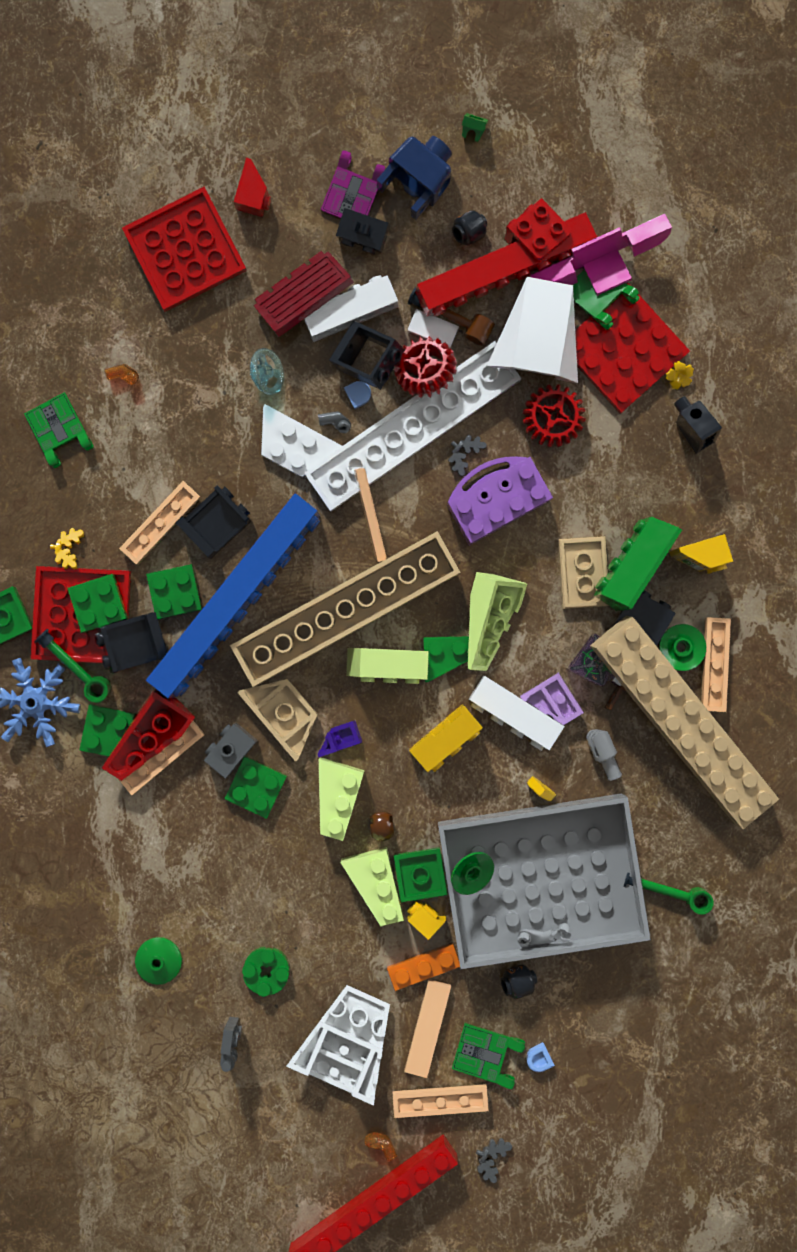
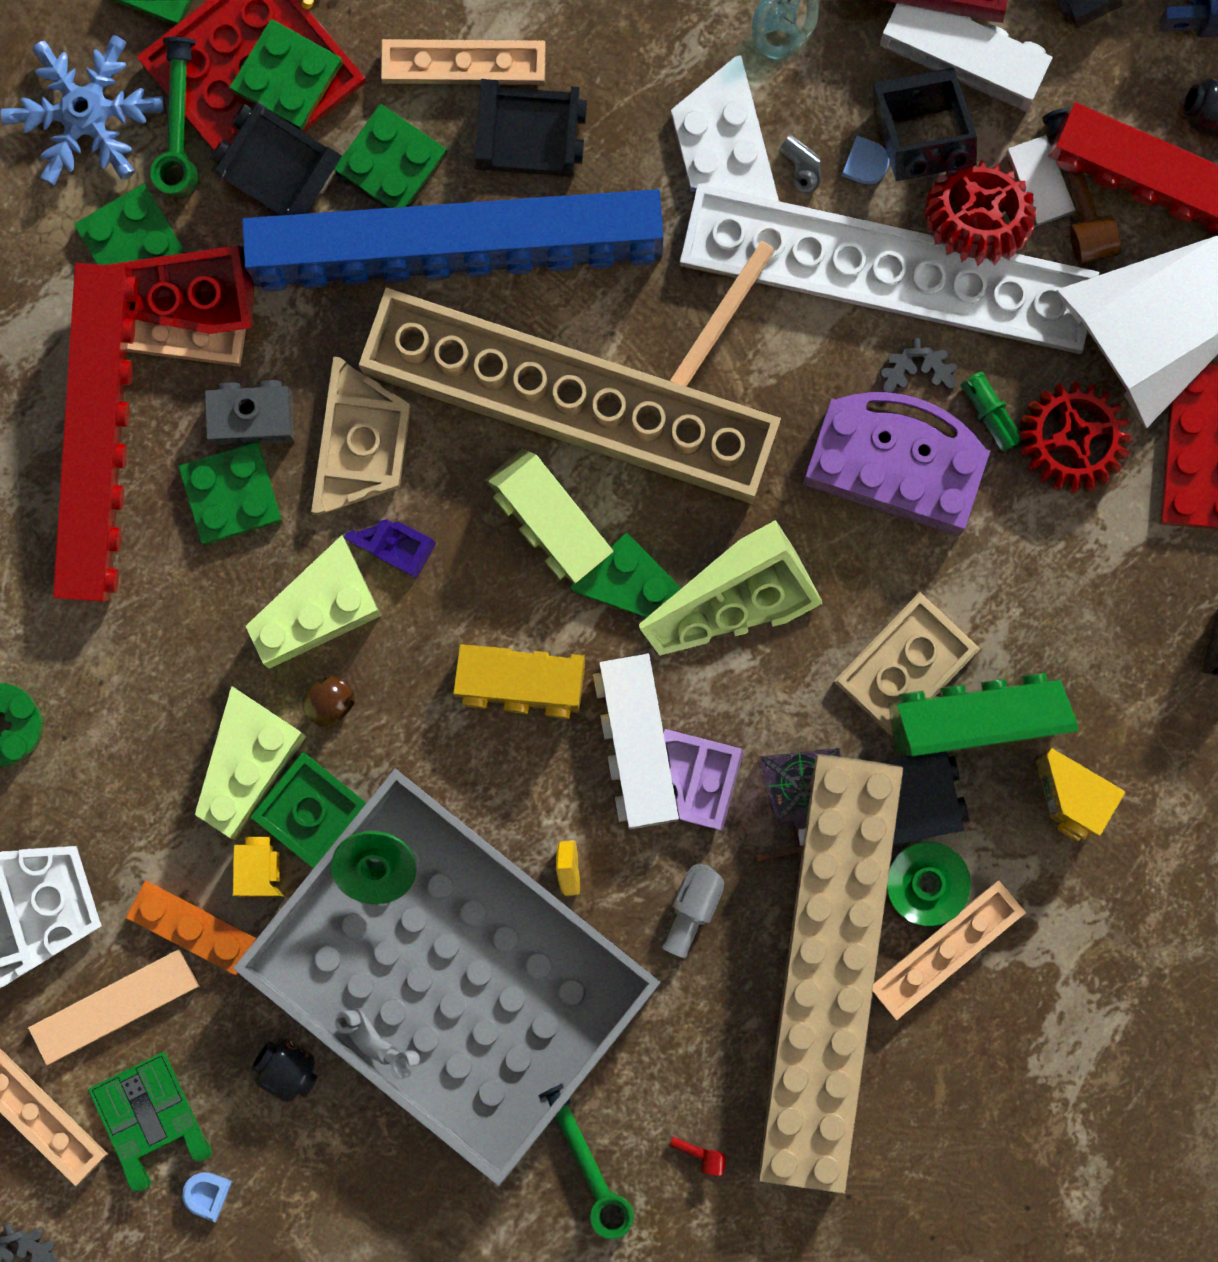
camera: 50 degrees right, 5 degrees down
none -> red brick [53,263,138,602]
none -> red hand [669,1136,726,1176]
none -> green axle [960,371,1022,452]

